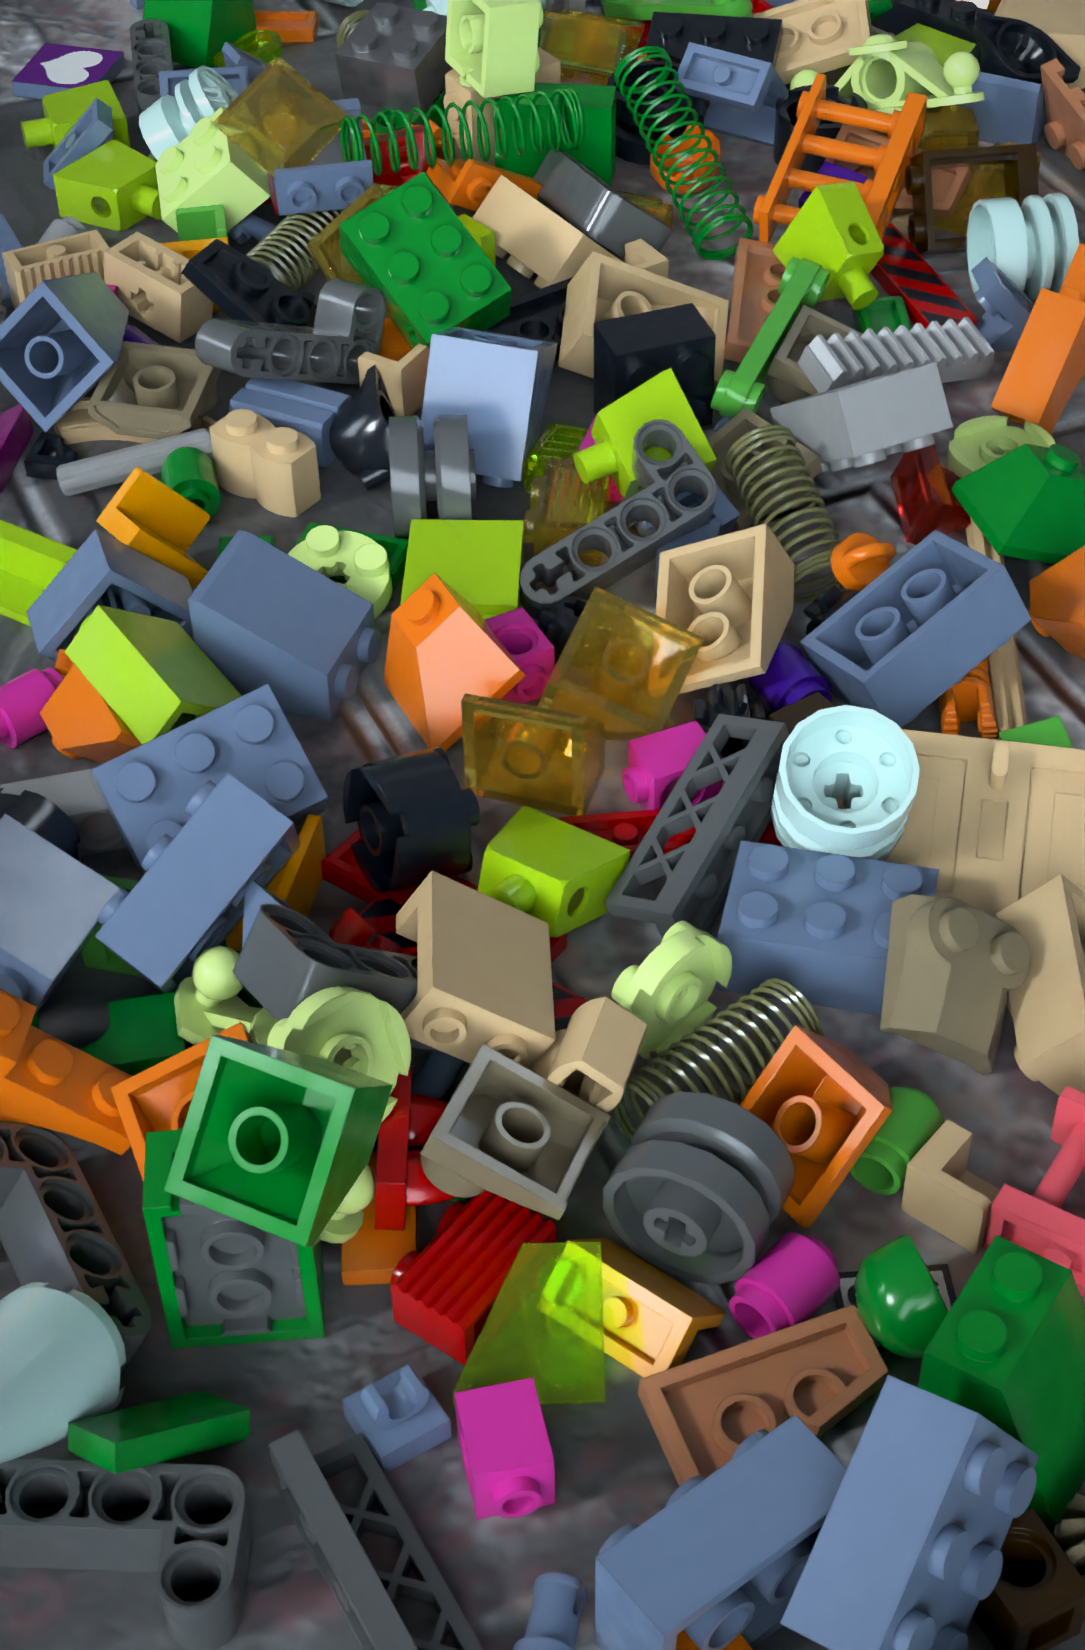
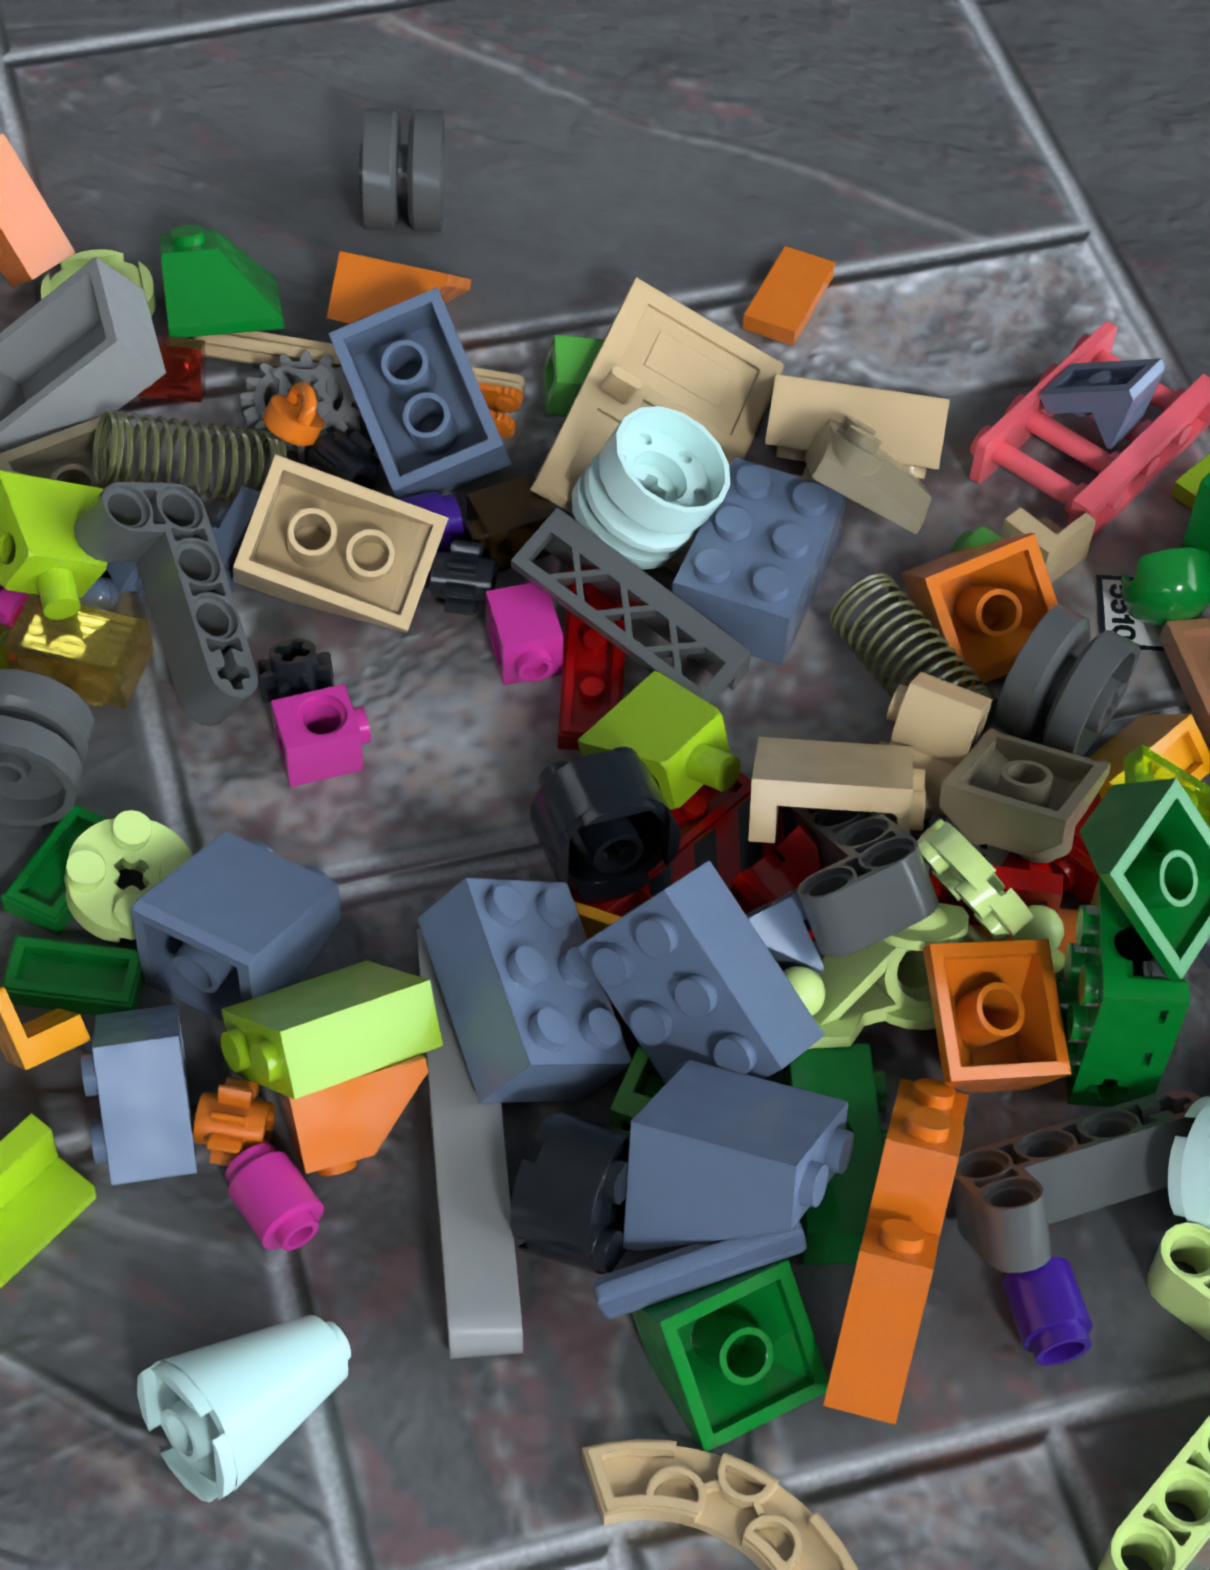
camera: 85 degrees left, 10 degrees up
orange slope [383,573,526,751] -> none
lime brick [400,519,525,620] -> none
clear yellow slope [461,693,605,816] -> none
clear yellow slope [535,586,705,740] -> none
yellowish green plate [612,920,732,1059] -> none
dark pink brick [729,1233,840,1339] -> none

